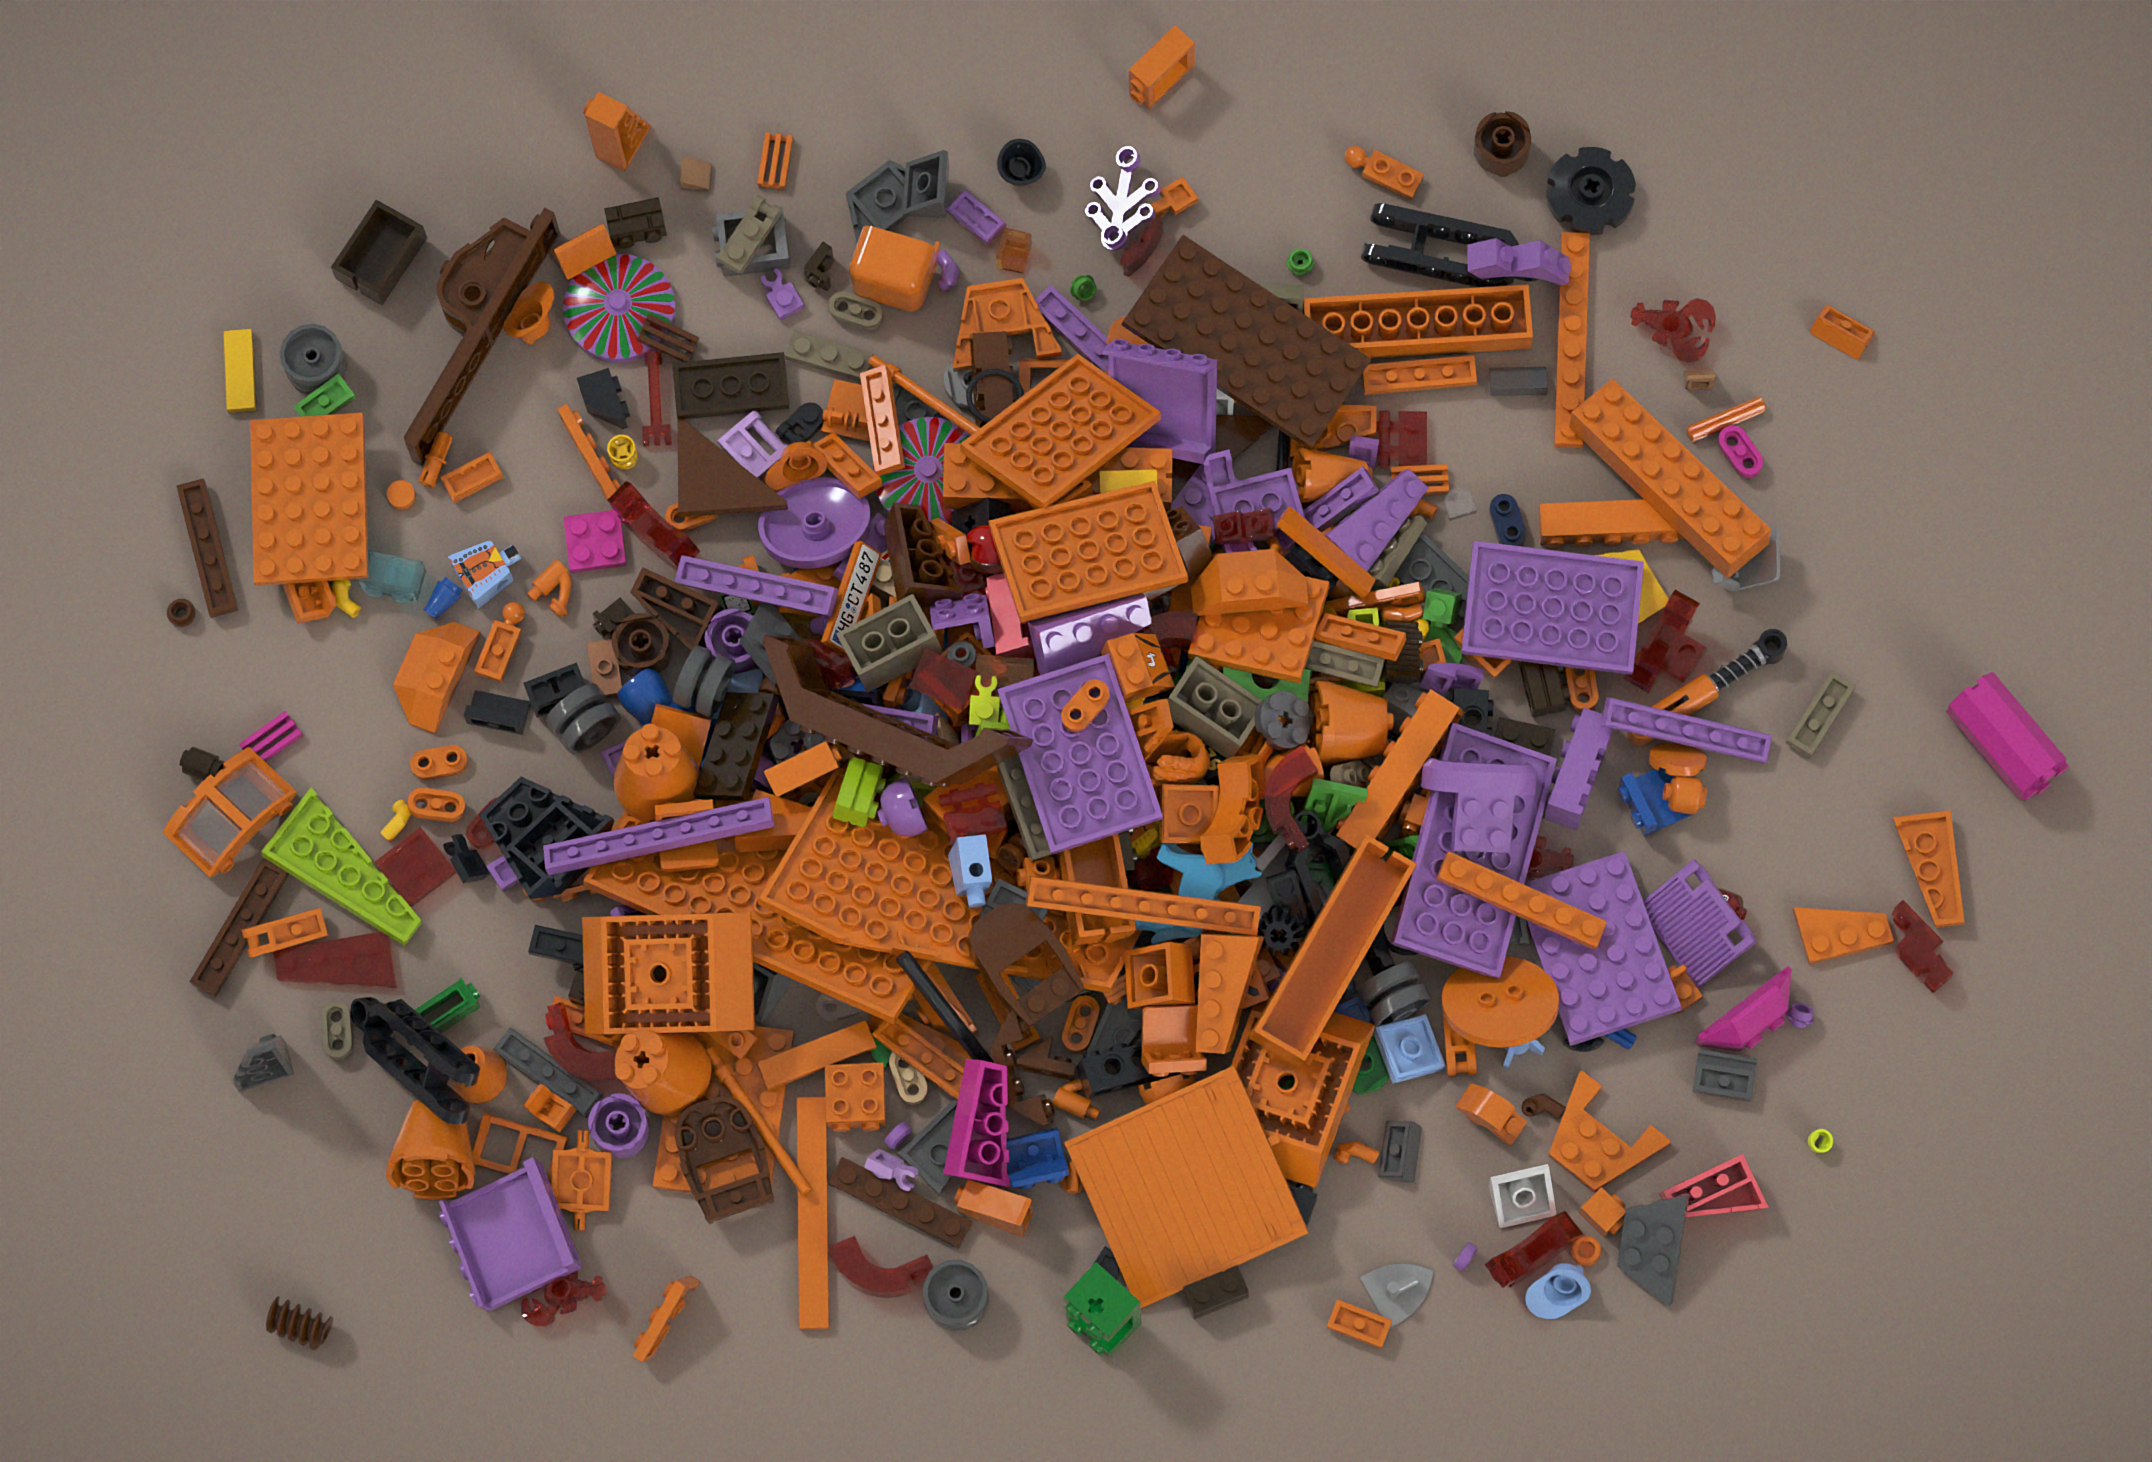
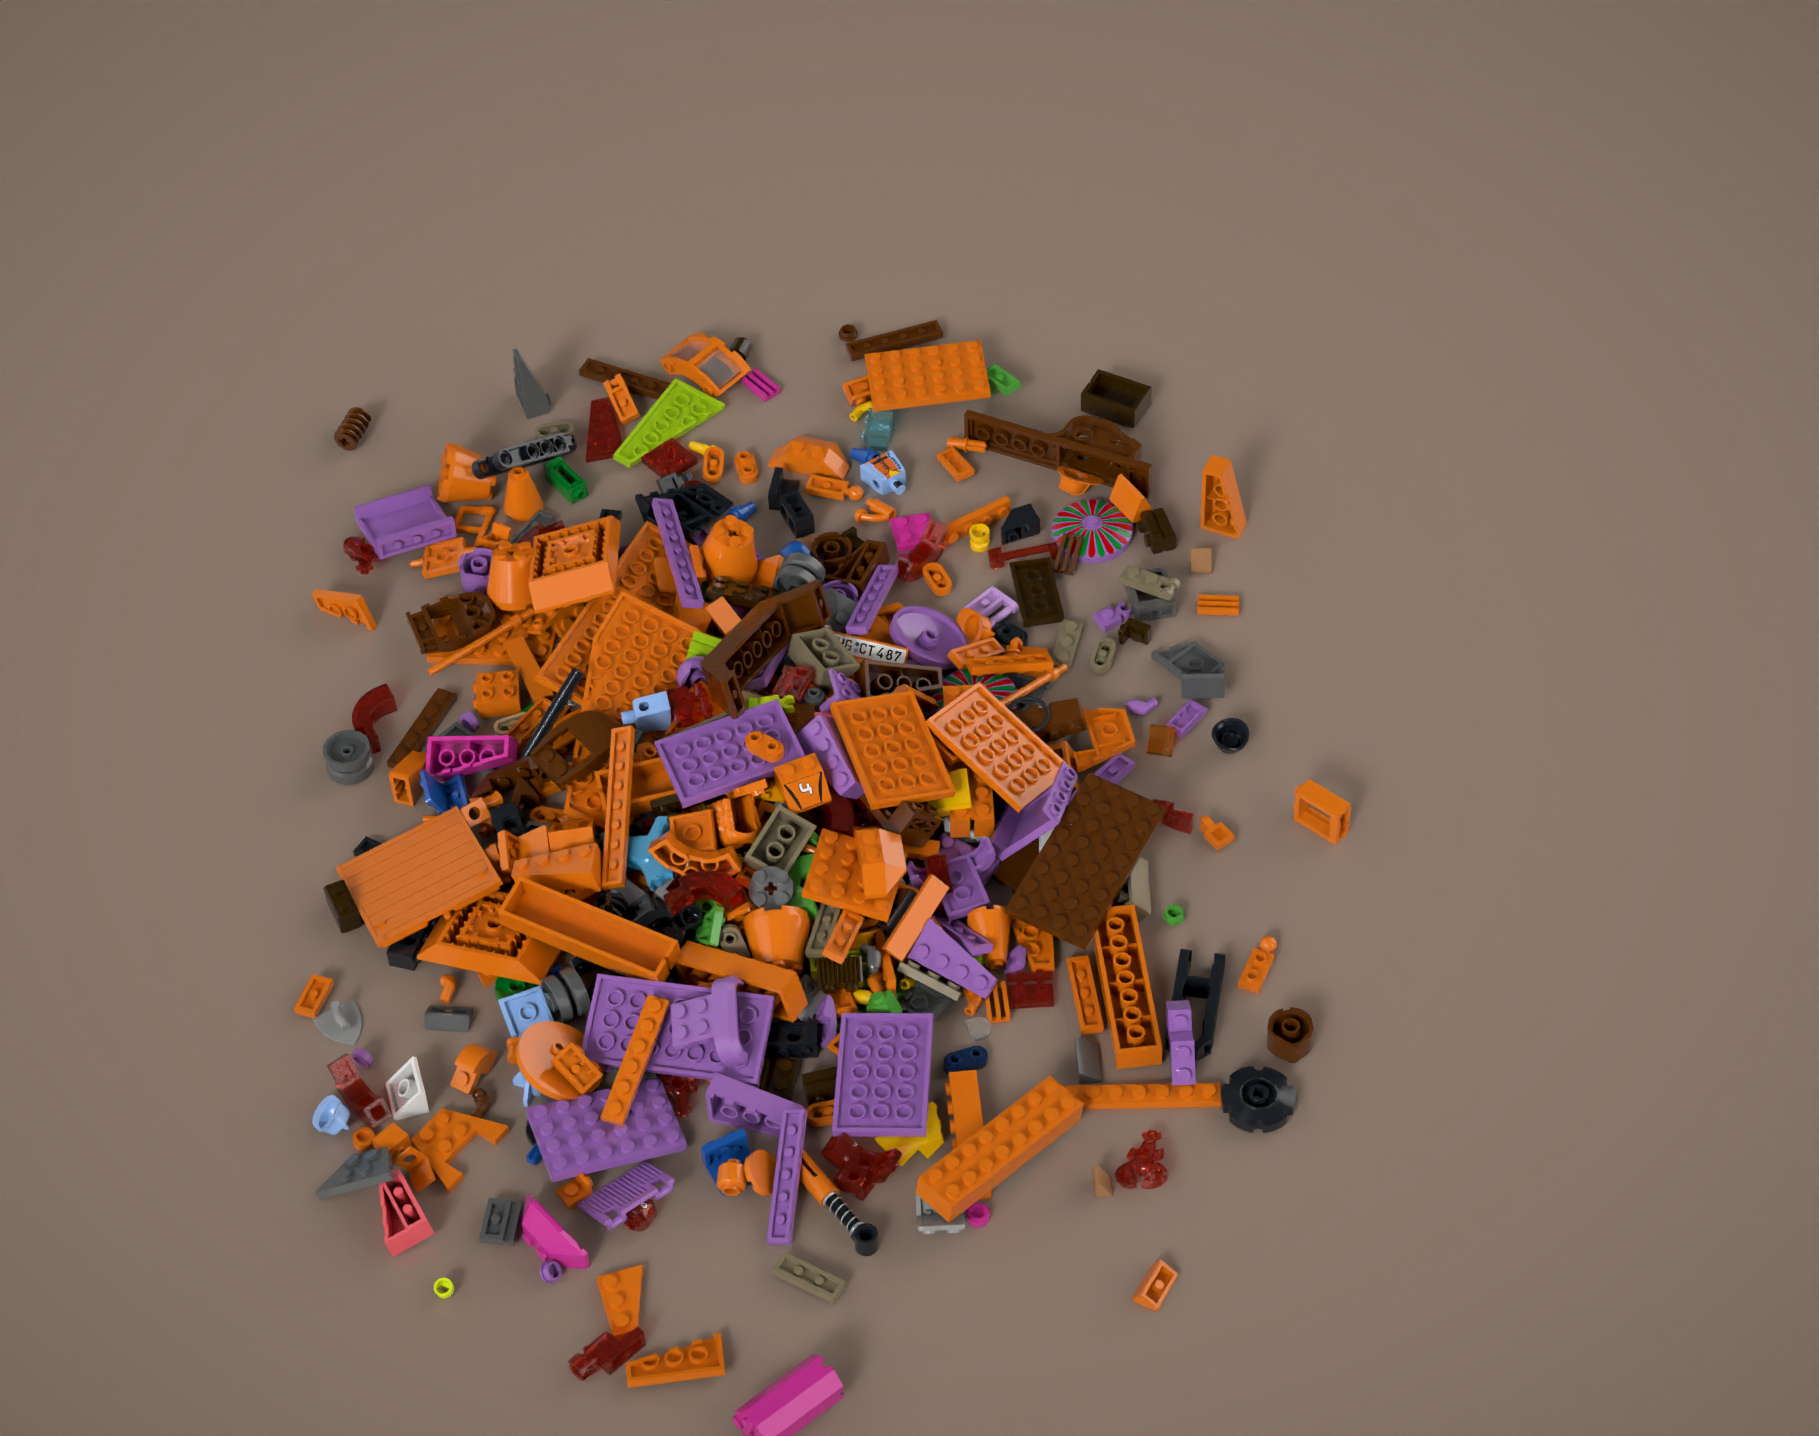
camera: 85 degrees right, 25 degrees down
yellow tile [224,329,256,413] -> none
dark grey wheel [280,324,347,394] -> none
orange tile [386,480,416,510] -> none
dark grey wheel [546,683,620,755] -> none
reddish brown tile [677,418,788,517] -> none
orange tile [797,1097,829,1330] -> none
orange piece [849,226,940,312] -> none
lavender plate [864,1148,919,1191] -> none
green plate [1064,1262,1141,1358] -> none
bright green plate [1070,274,1097,301] -> none
plant [1085,146,1161,251] -> none
orange axle [1686,397,1766,442] -> none
dark pink plate [1718,425,1763,478] -> none
none -> orange bracket [393,1146,435,1193]
none -> orange bracket [460,791,503,827]
none -> orange bracket [550,1042,603,1095]
none -> blue cone [727,502,757,522]
none -> dark grey arm [859,943,881,974]

